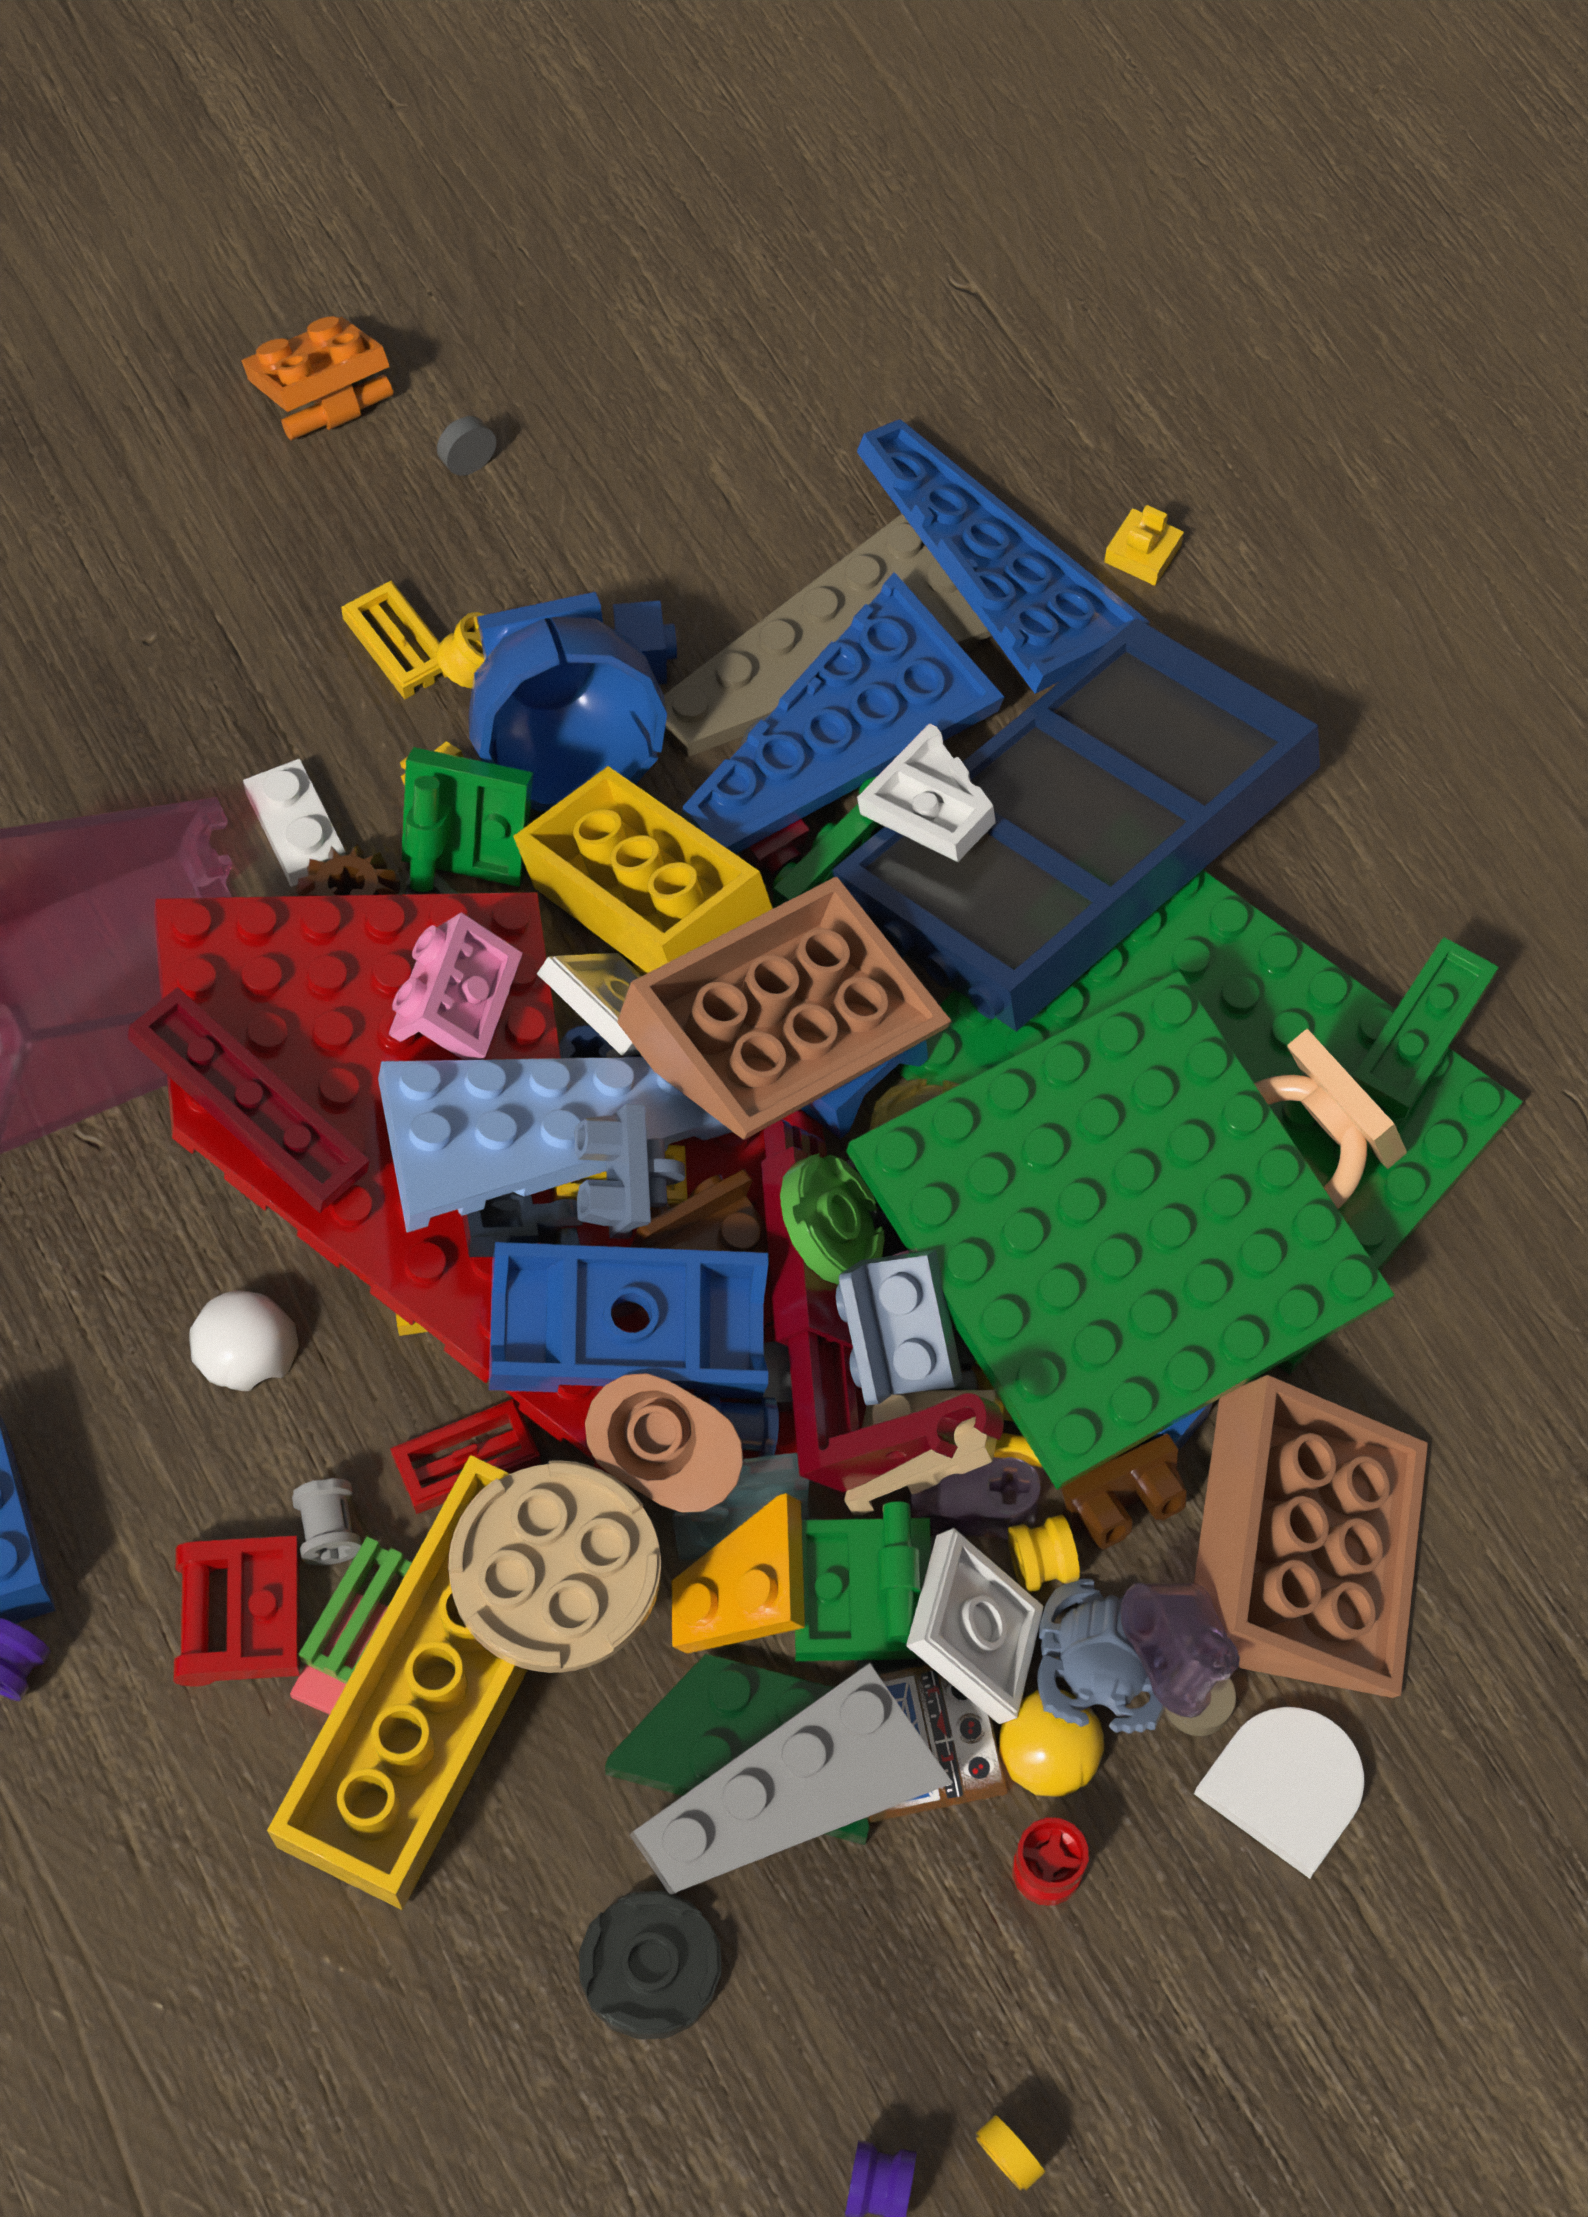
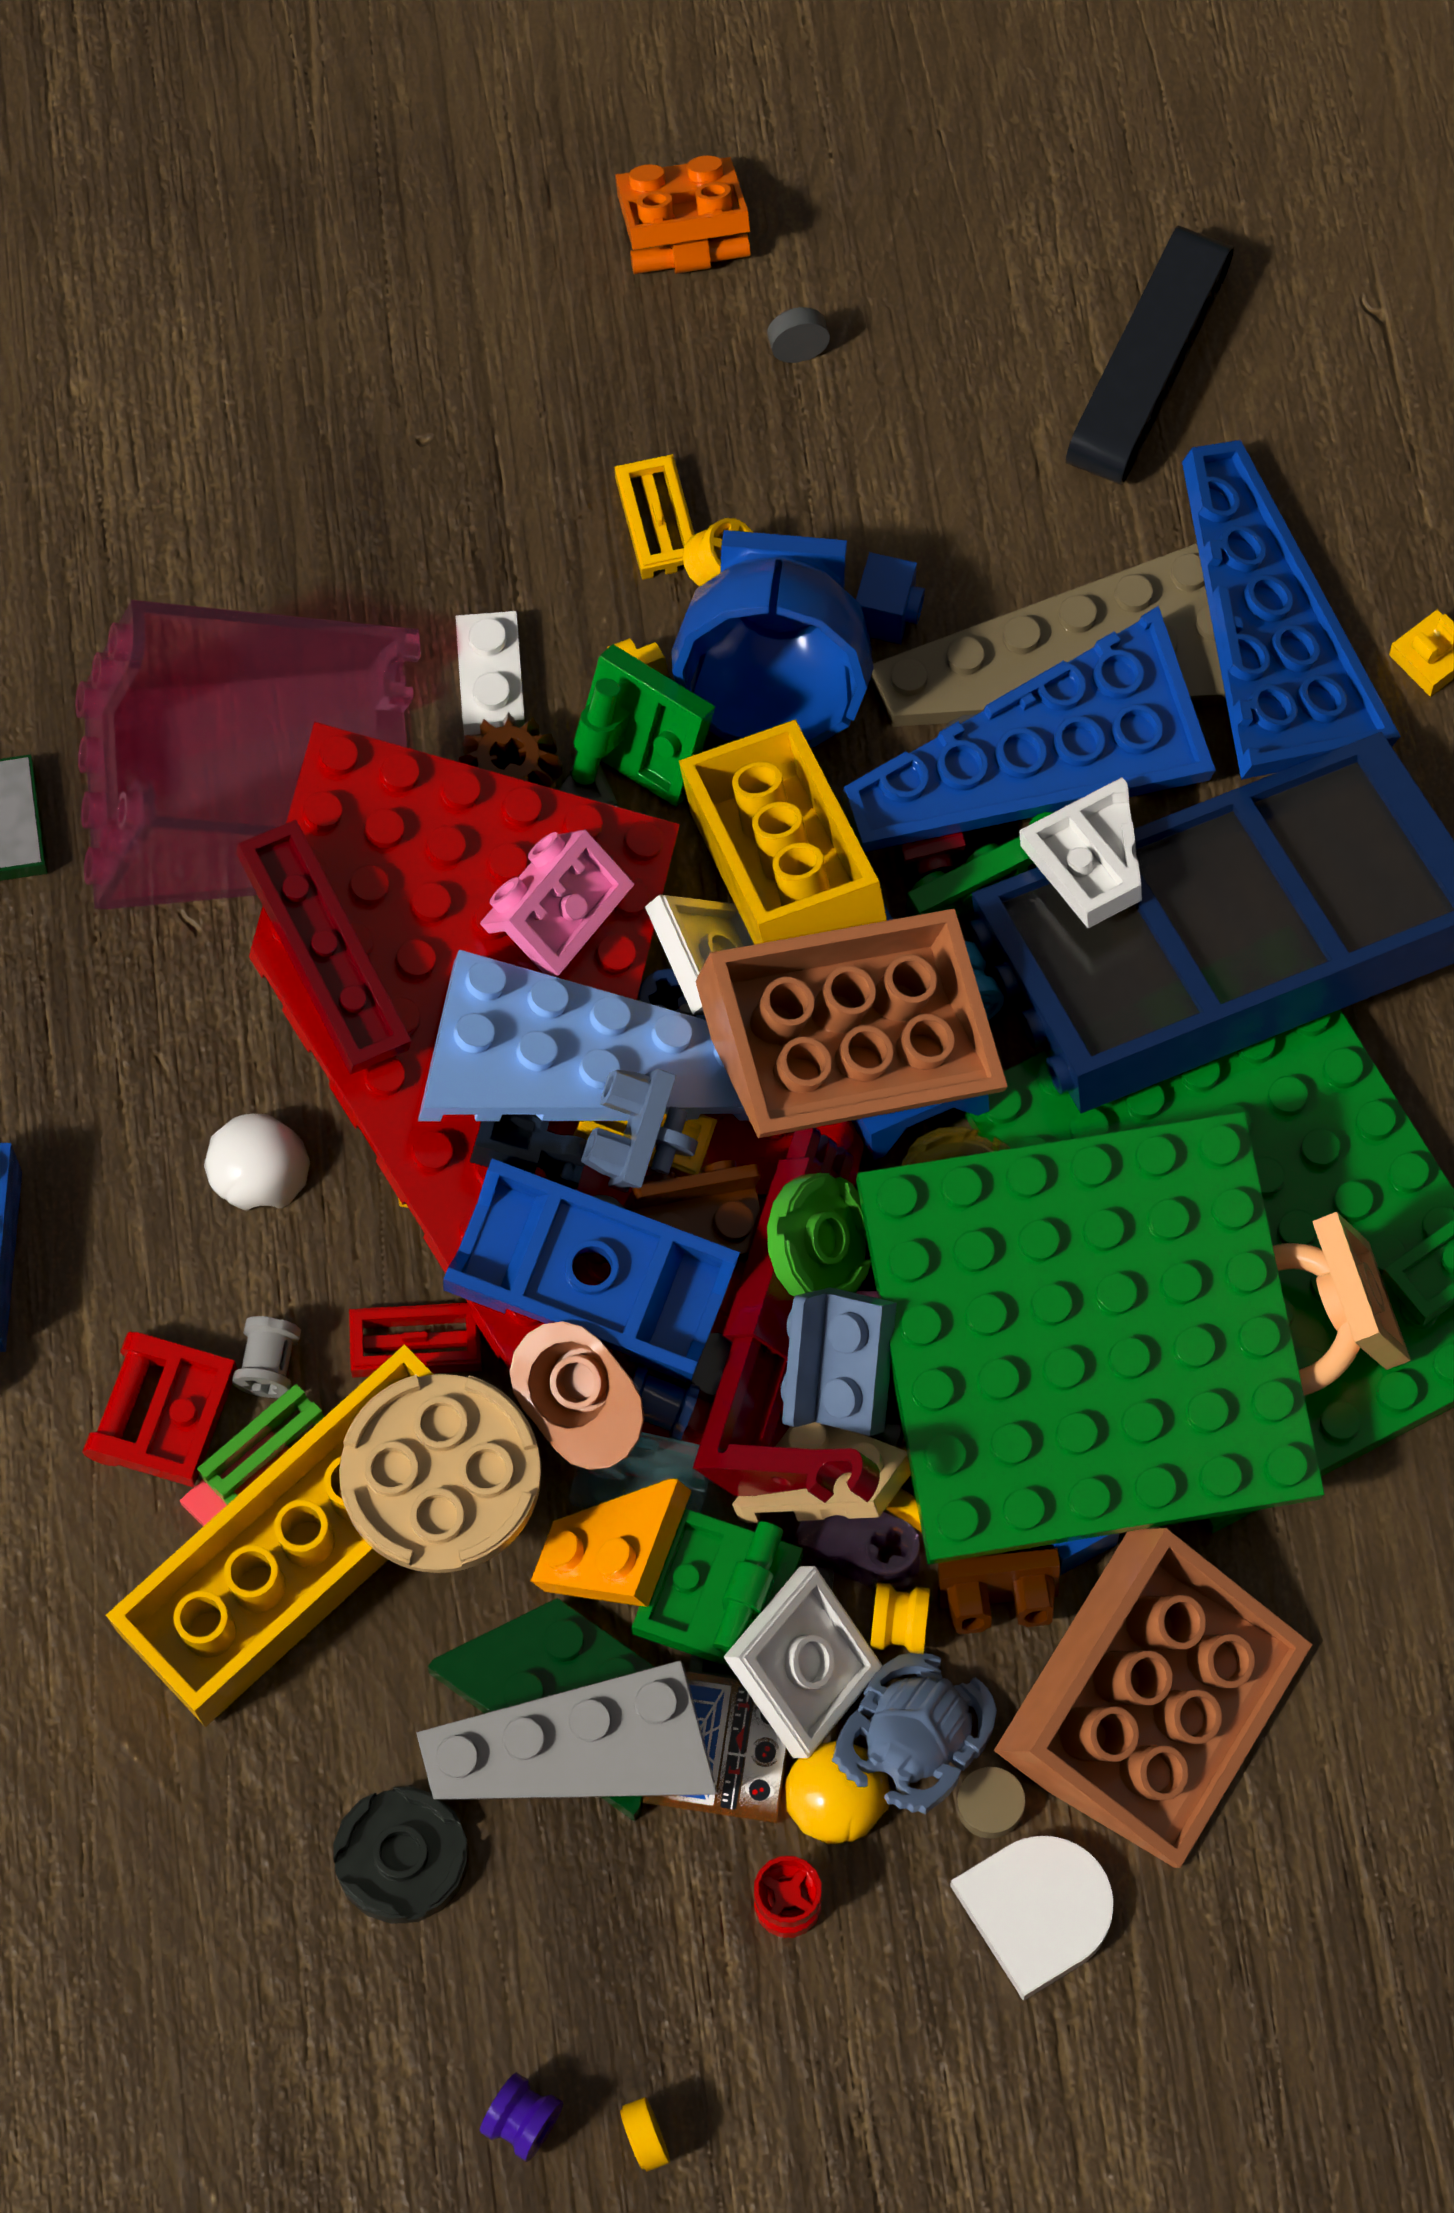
camera: 25 degrees right, 5 degrees up
clear purple piece [1120,1583,1240,1718] -> none
none -> black beam [1066,225,1234,485]

